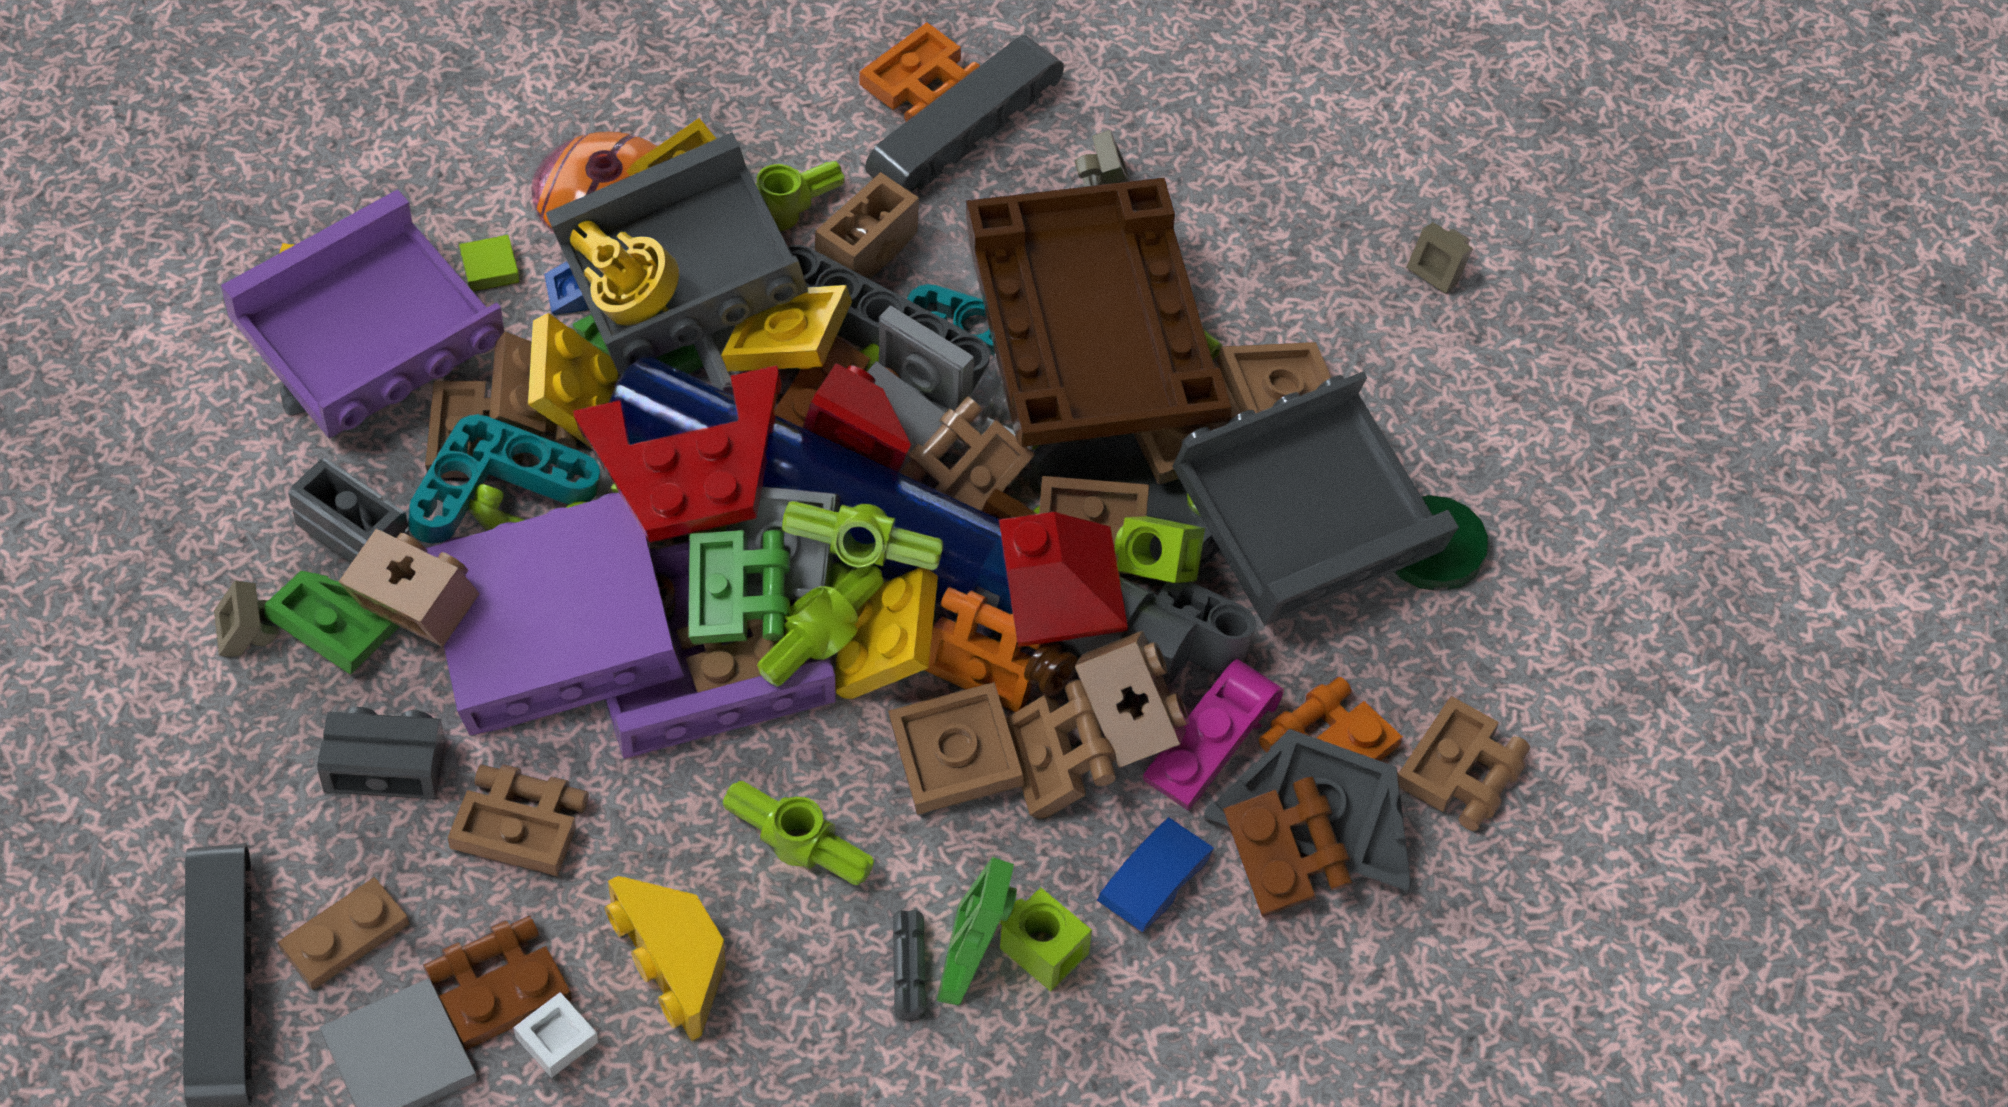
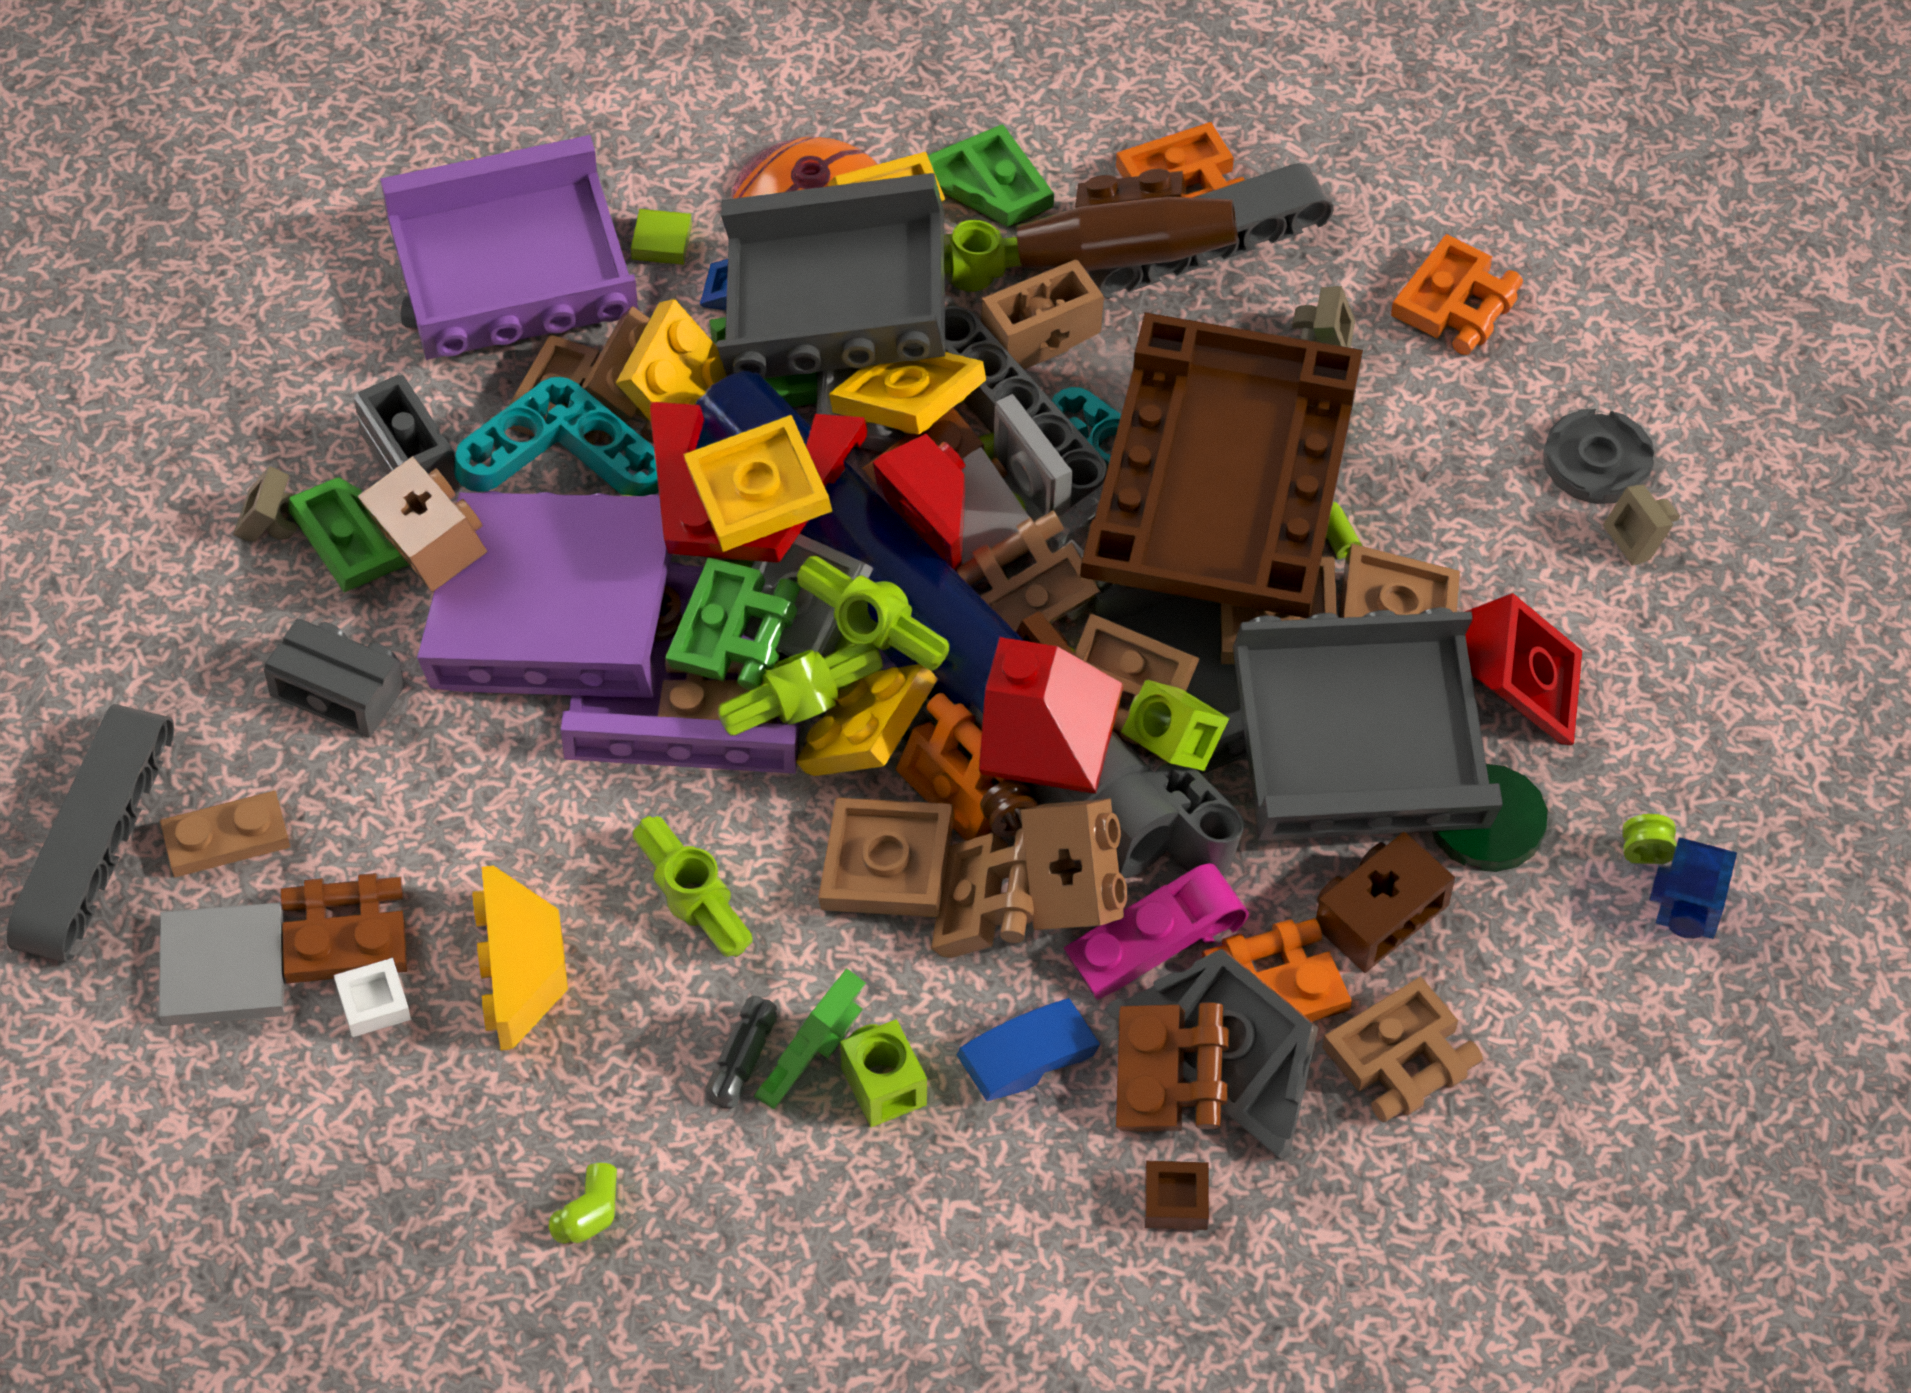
camera: 25 degrees right, 0 degrees up
medium nougat plate [447,764,589,876] -> none
lime arm [469,483,524,531] -> none
yellow pin [570,221,679,326] -> none
none -> yellow plate [683,415,832,552]
none -> bright green wing [928,124,1054,227]
none -> reddish brown plate [1017,169,1238,271]
none -> reddish brown plate [1145,1160,1209,1230]
none -> reddish brown brick [1316,831,1455,973]
none -> orange plate [1391,234,1523,355]
none -> red slope [1465,593,1582,746]
none -> dark grey tile [1543,409,1654,504]
none -> lime bush [1622,814,1678,865]
none -> clear blue brick [1649,837,1737,939]

